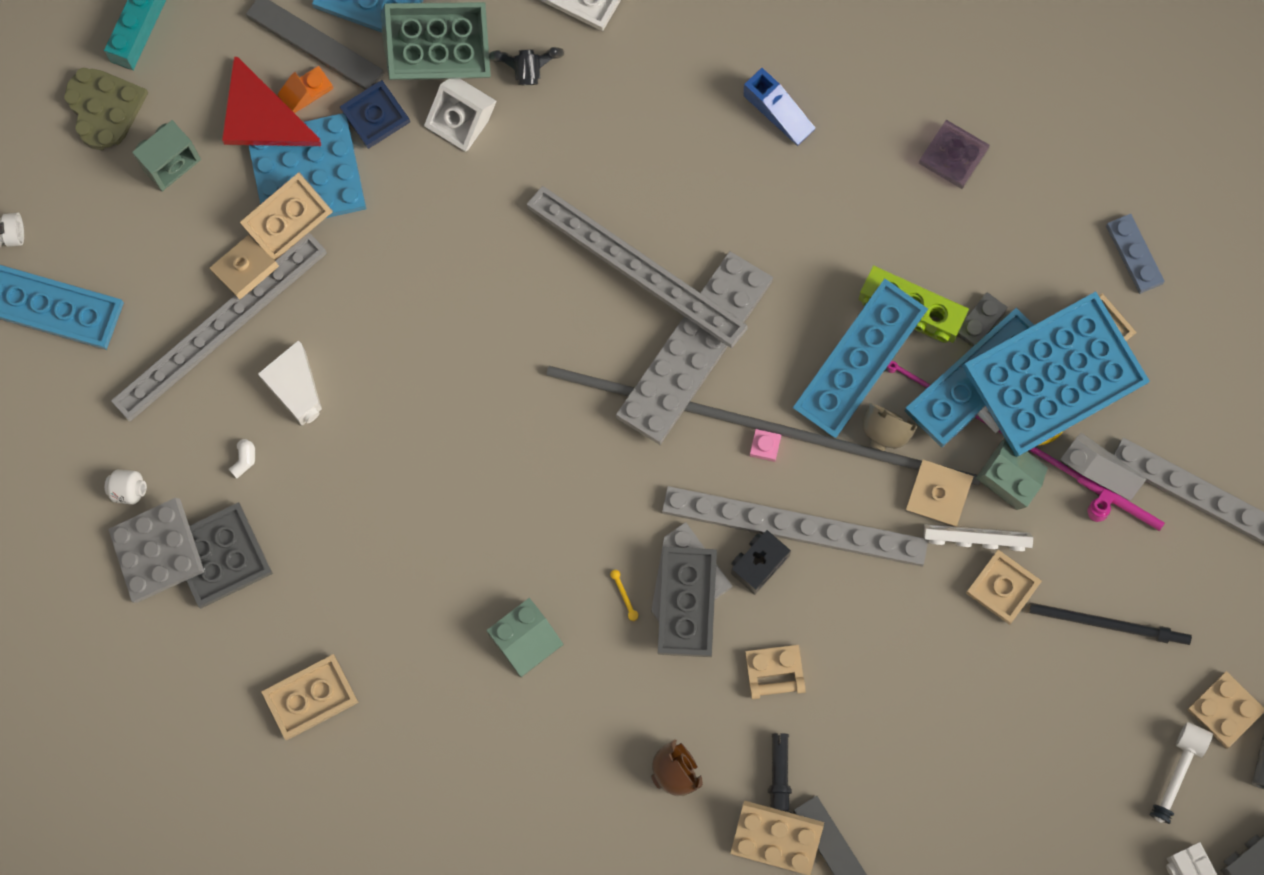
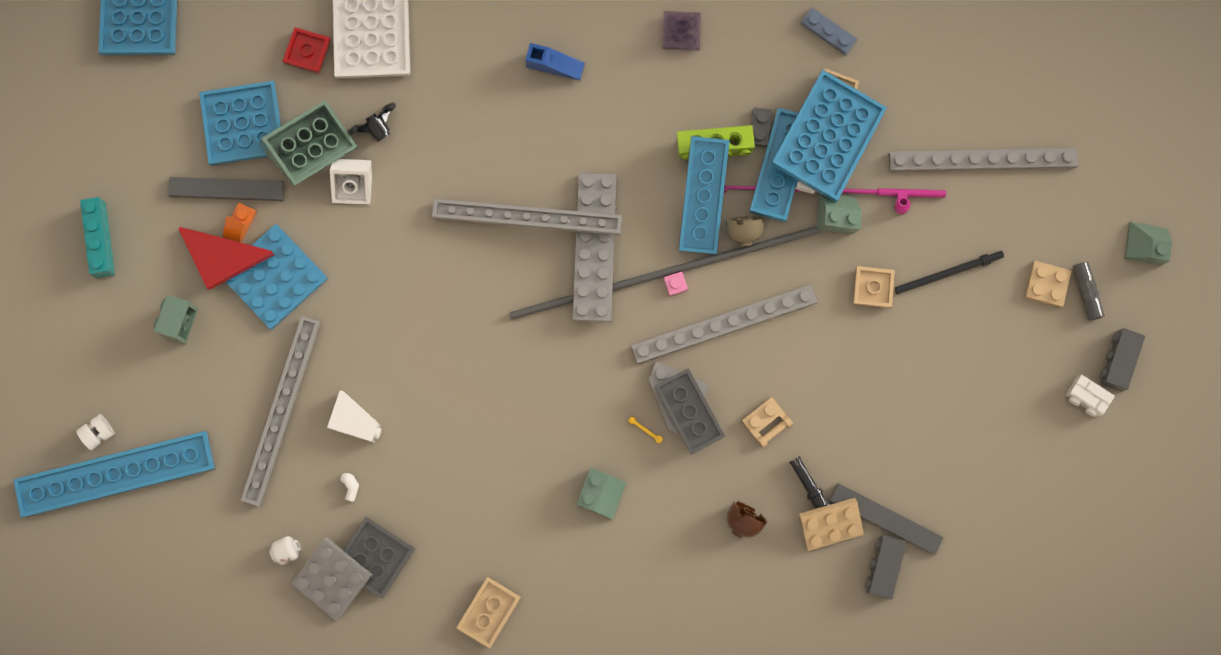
camera: 40 degrees left, 5 degrees up
olive plate [64,68,148,150] -> none
tan plate [209,235,279,300] -> none
tan plate [240,172,333,260] -> none
dark blue plate [339,80,410,149] -> none
black brick [731,530,791,595] -> none
tan plate [906,460,974,527] -> none
white plate [923,524,1033,551] -> none
light grey slope [1061,433,1146,501] -> none
white piece [1149,721,1213,824] -> none

